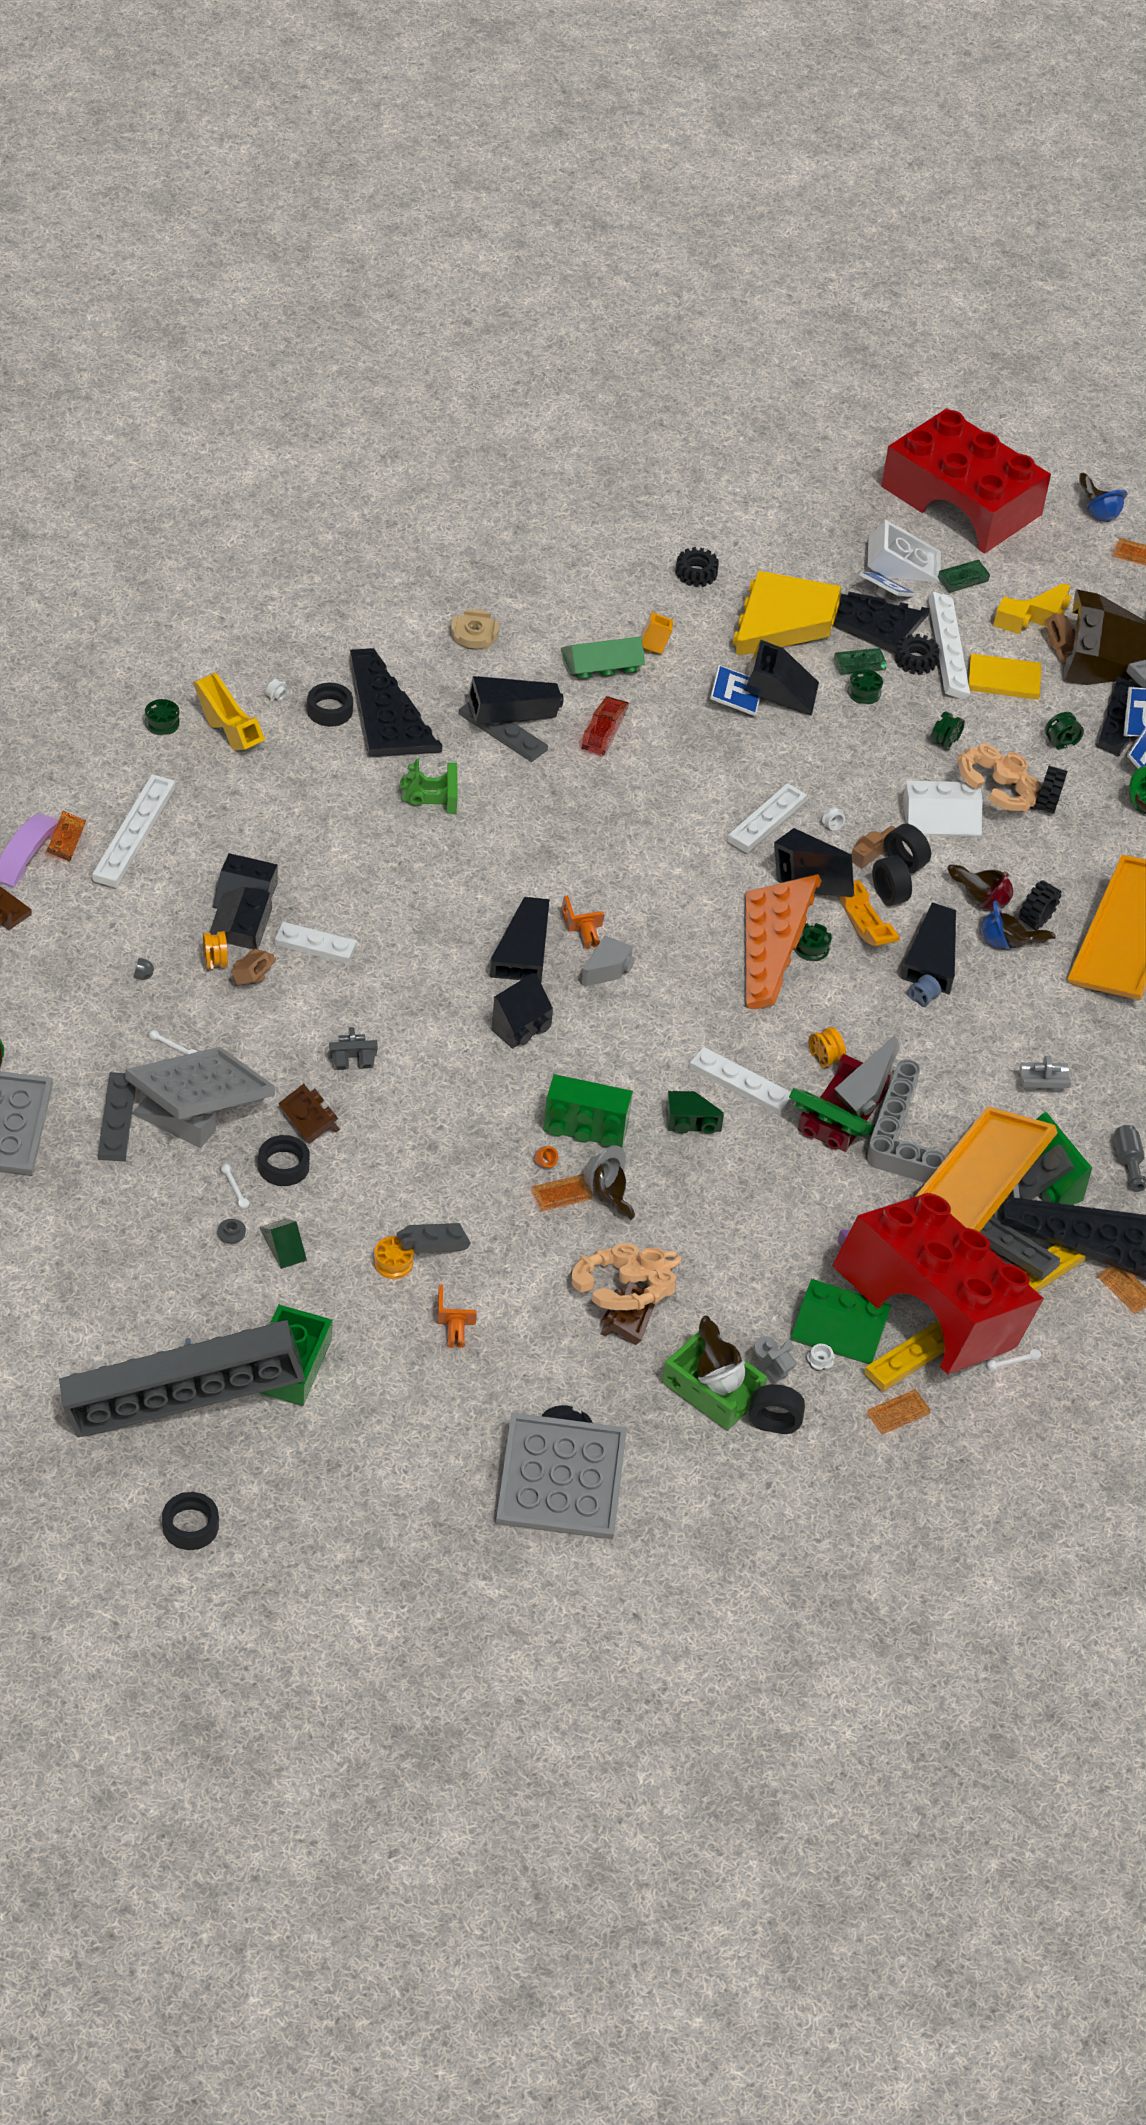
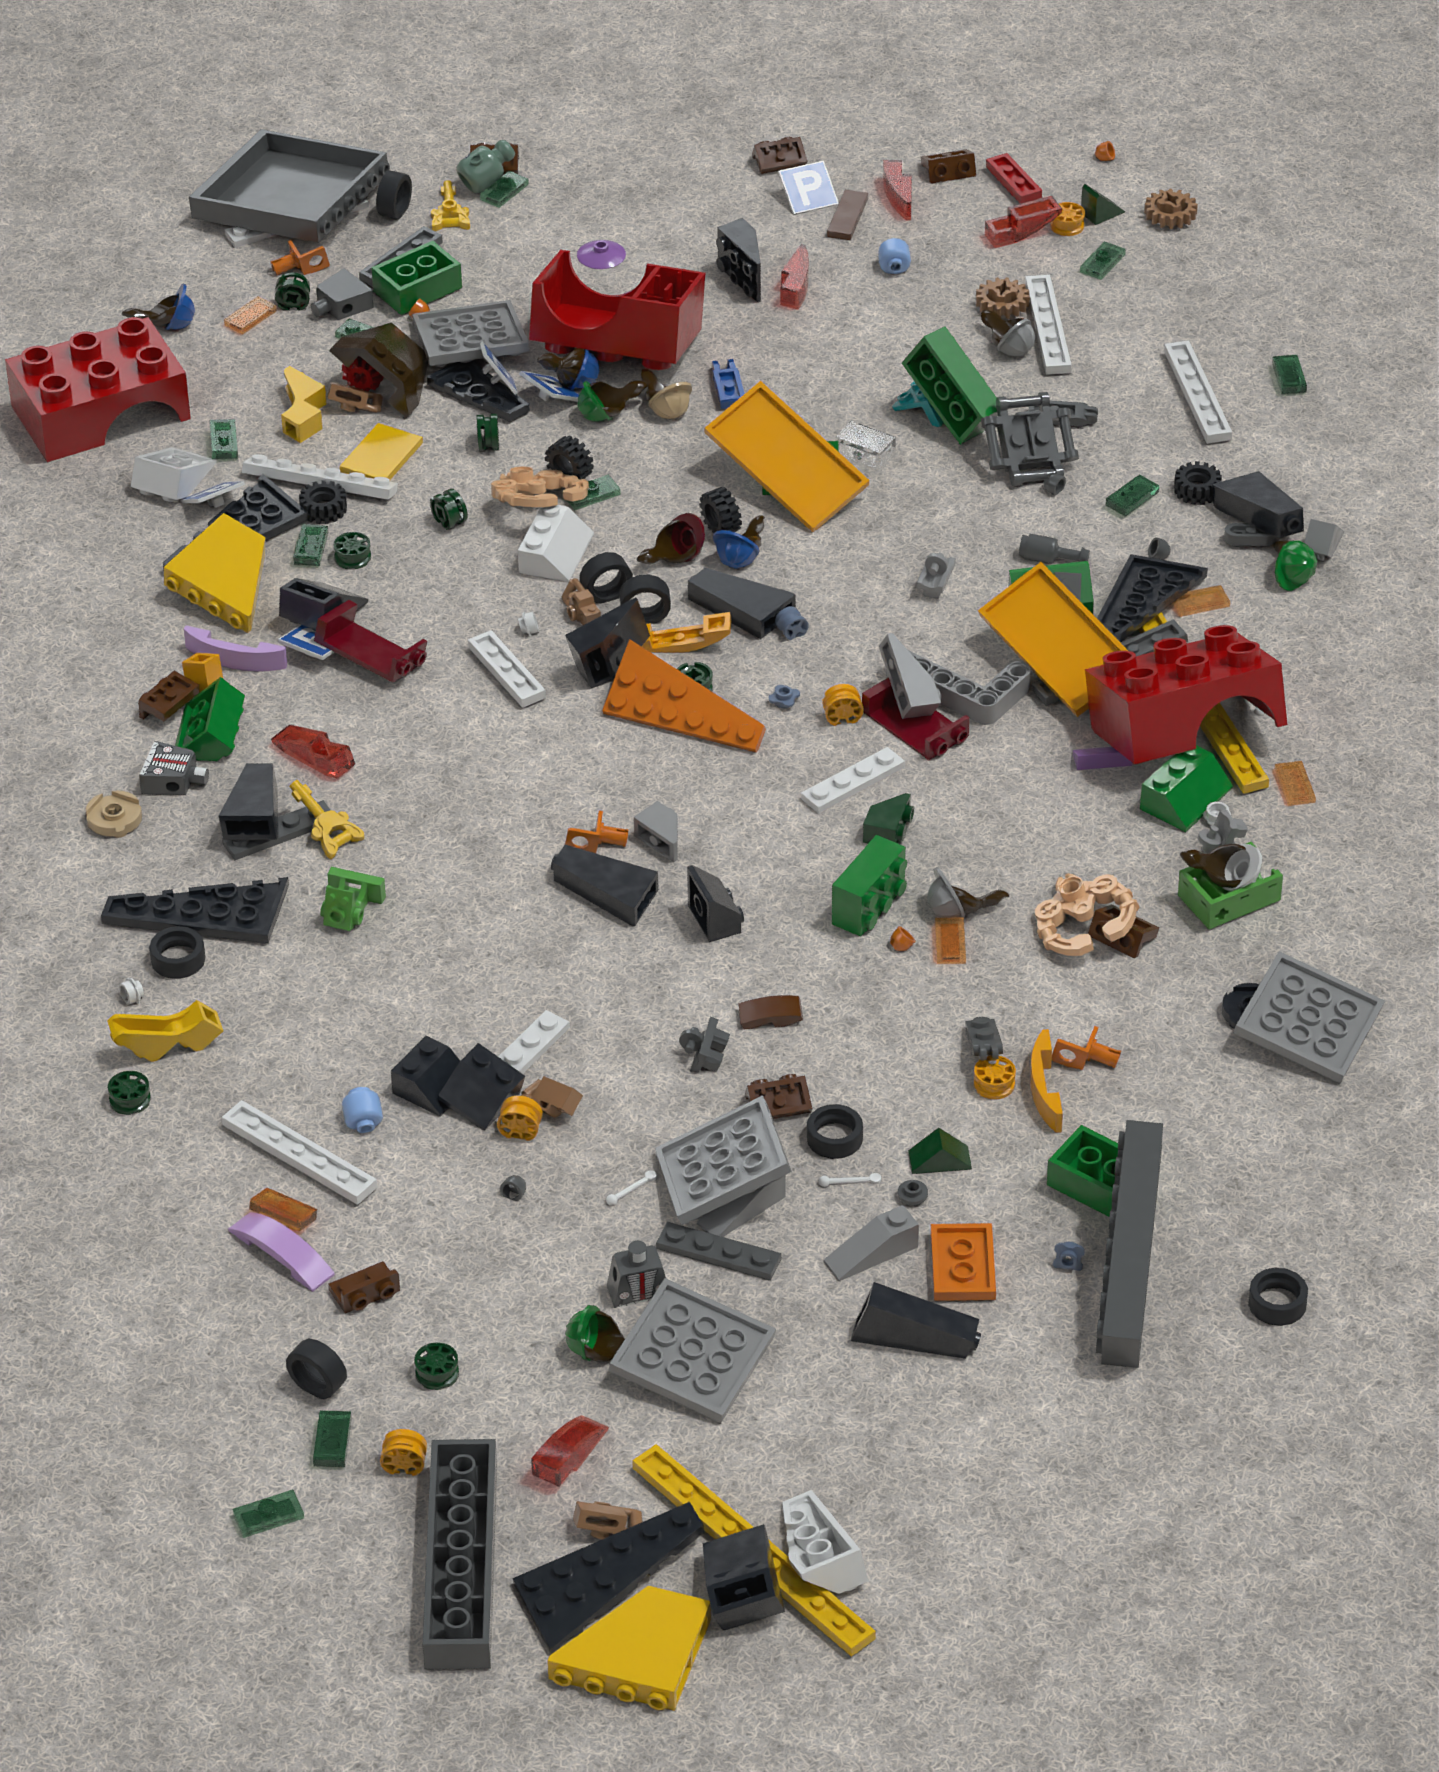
camera: 65 degrees left, 5 degrees down
black tyre [676,547,719,587] -> none
black tyre [749,1384,805,1435] -> none
green plate [789,1088,875,1137] -> none
none -> reddish brown bracket [138,670,199,722]
none -> dark grey torso [139,741,209,795]
none -> lavender slope [184,626,287,671]
none -> yellow piece [289,780,364,859]
none -> dark red panel [314,600,428,683]
none -> light blue head [342,1087,383,1133]
none -> clear green plate [562,474,621,511]
none -> dark grey torso [607,1240,666,1308]
none -> reddish brown slope [738,995,803,1029]
none -> sand blue plate [769,685,800,708]
none -> light grey slope [824,1205,919,1281]
none -> black slope [851,1282,981,1359]
none -> orange plate [931,1223,996,1301]
none -> light orange slope [1030,1029,1063,1133]

